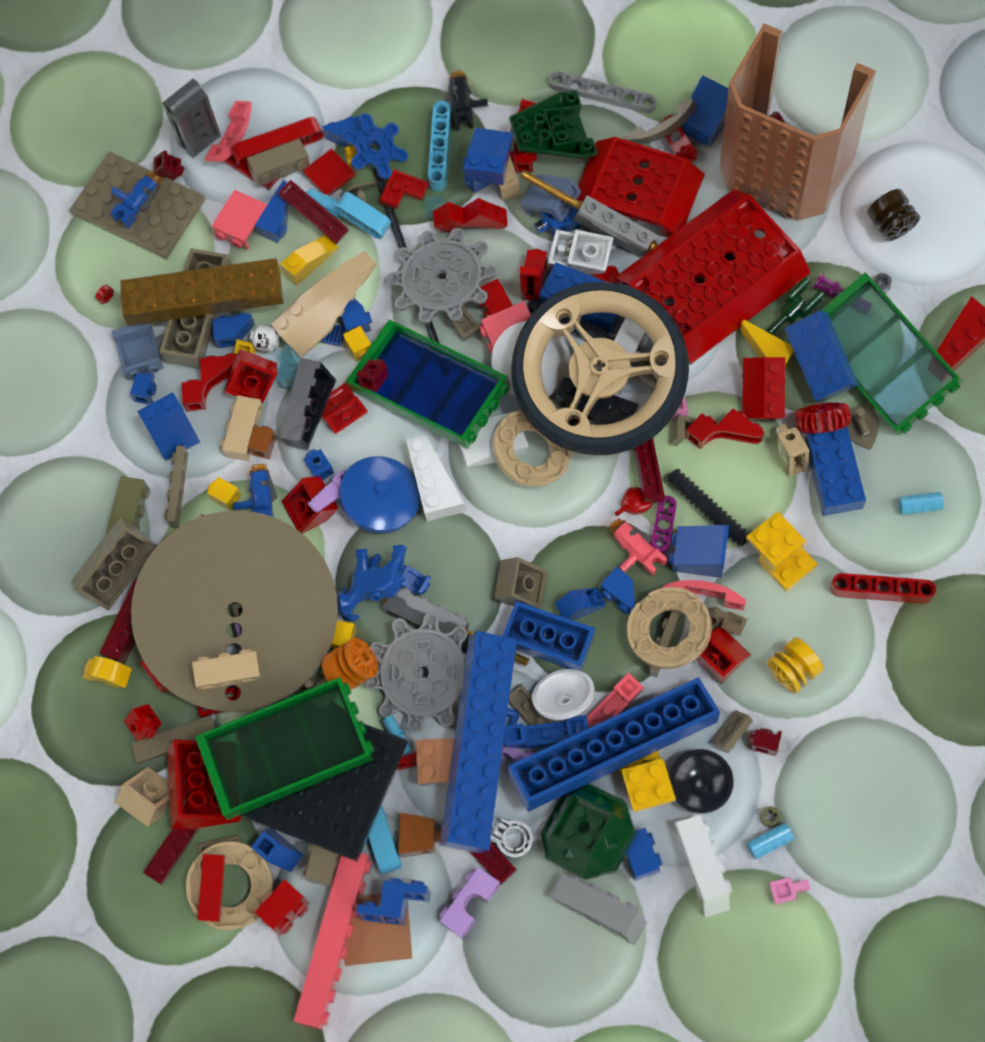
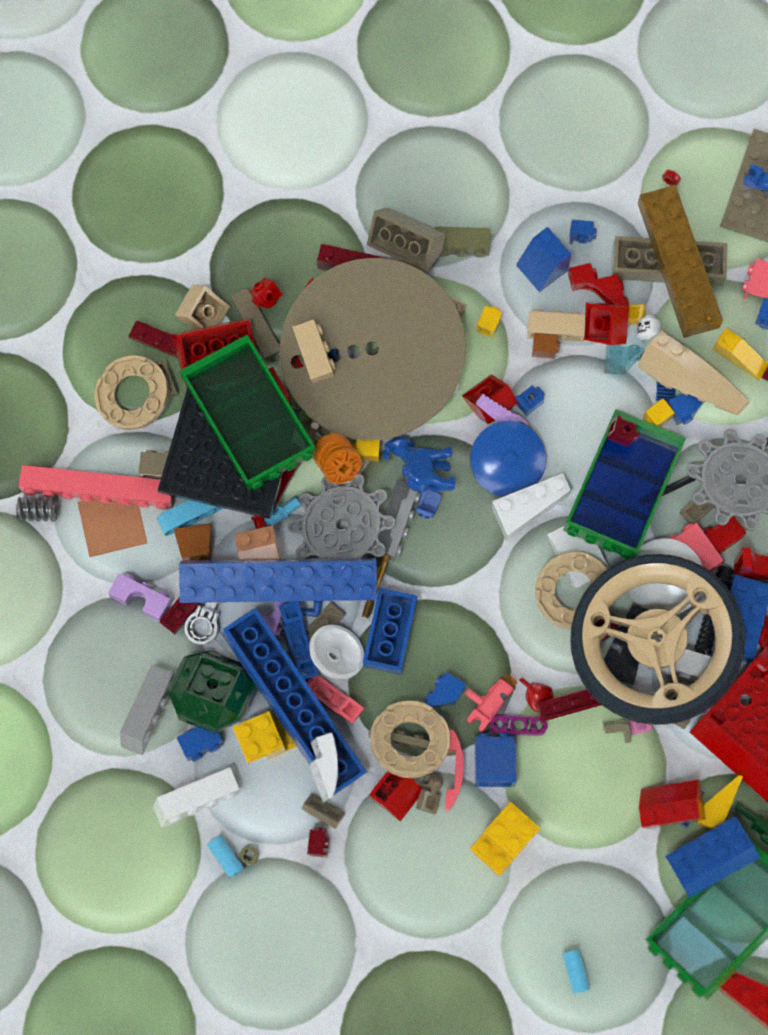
camera: 75 degrees right, 5 degrees up
yellow brick [82,656,132,688] -> none
sand blue panel [111,323,164,380] -> none
dark tan plate [165,446,189,528] -> none
red tile [197,854,226,922] -> none
blue slope [212,313,255,349] -> none
blue piece [233,464,278,518] -> none
blue slope [251,828,304,872] -> none
red brick [254,879,310,936] -> none
black wedge [279,358,336,450] -> none
red slope [322,382,368,435] -> none
blue bracket [357,878,431,926] -> none
dark tan slope [494,557,547,609] -> none
blue slope [555,588,606,620] -> none
black piece [667,469,750,547] -> none
black dish [669,749,734,814] -> none
red arch [685,408,765,449] -> none
yellow wheel [766,637,824,694] -> none
bright pink plate [769,877,810,905] -> none
tan torso [776,424,809,477] -> none
red gear [795,402,851,434] -> none
blue brick [805,427,866,516] -> none
red beam [830,573,936,604] -> none
dark tan shield [847,403,878,450] -> none
none -> dark grey piece [16,497,58,522]
none -> white slope [310,733,338,802]

